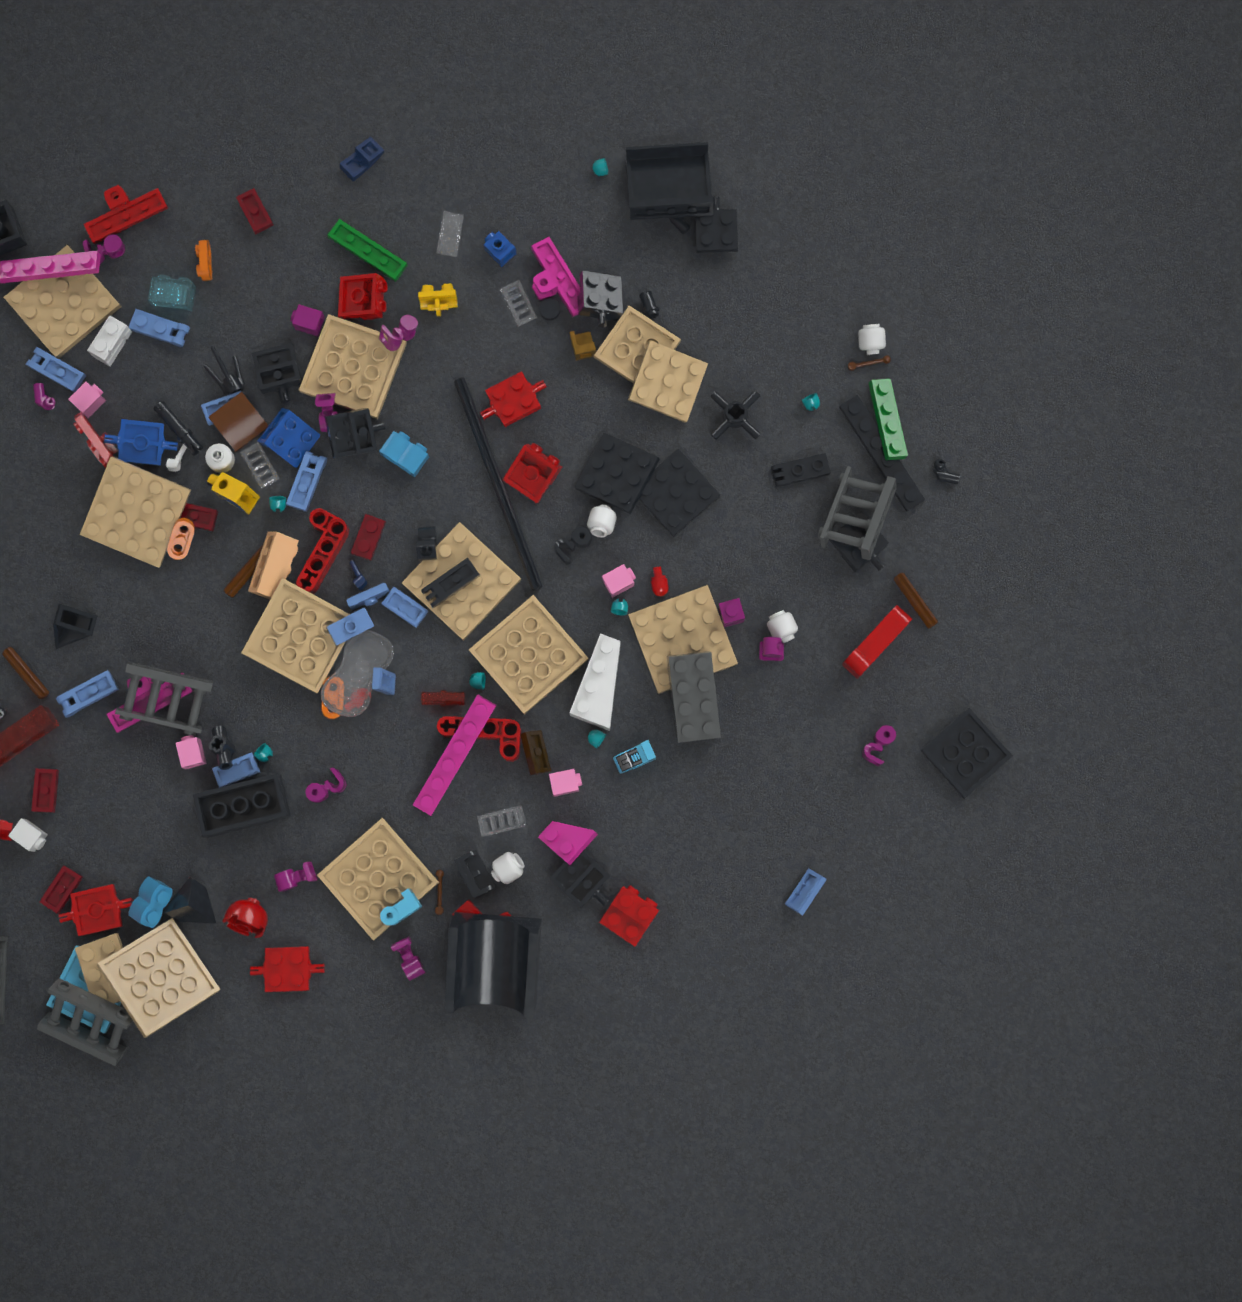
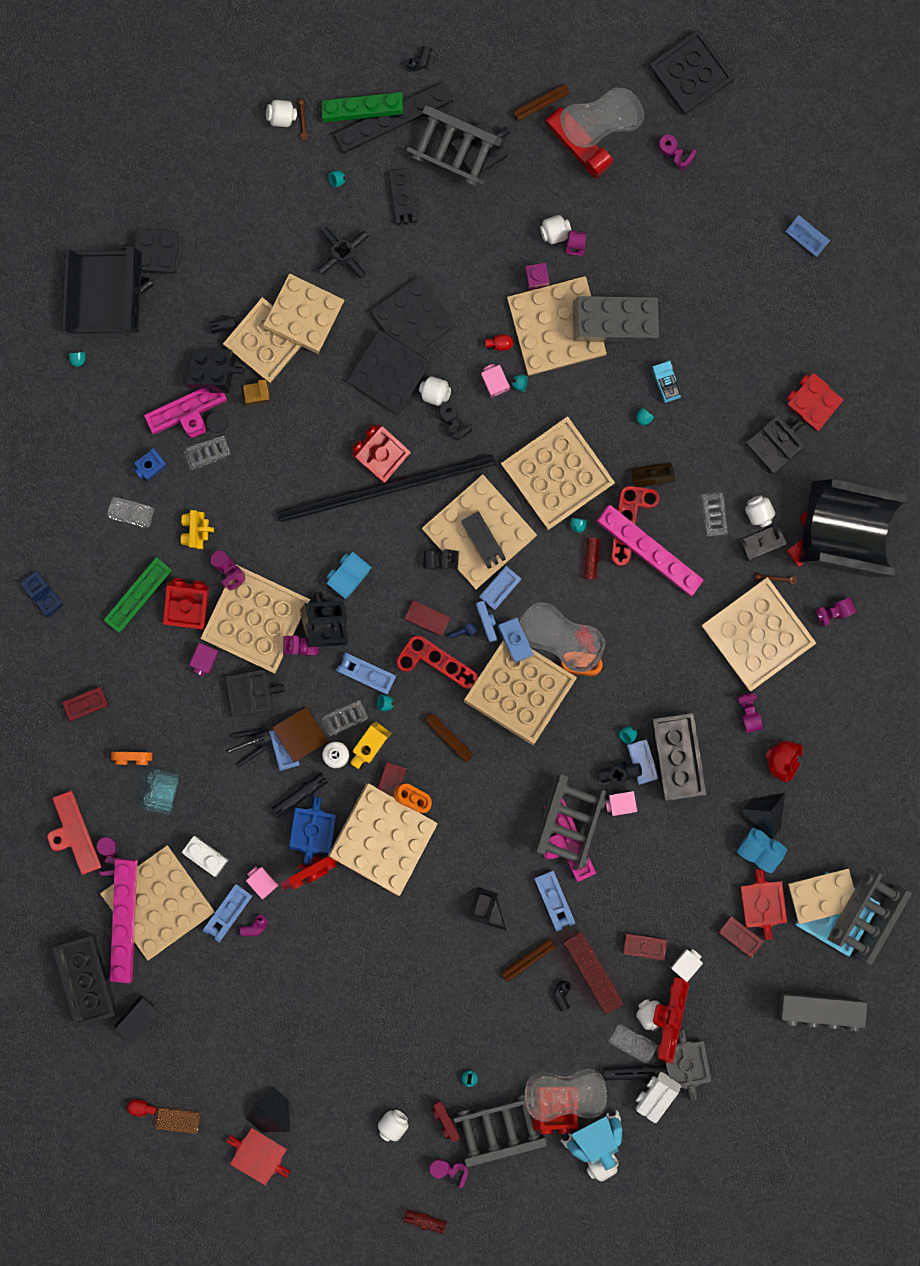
camera: 90 degrees left, 5 degrees up
tan plate [97,918,220,1038] -> none
medium blue plate [129,309,190,347] -> none
white hand [166,444,187,472] -> none
light nougat brick [248,532,299,600] -> none
red plate [250,947,325,993] -> none
blue bracket [257,408,320,468] -> none
magenta leg [306,768,347,803] -> none
medium blue plate [372,667,396,695] -> none
medium azure leg [380,888,423,925] -> none
red plate [480,371,547,428] -> none
dark pink wing [538,821,598,865] -> none
bright pink brick [549,769,582,797] -> none
white wedge [570,634,621,731] -> none
none -> clear plate [560,88,645,148]

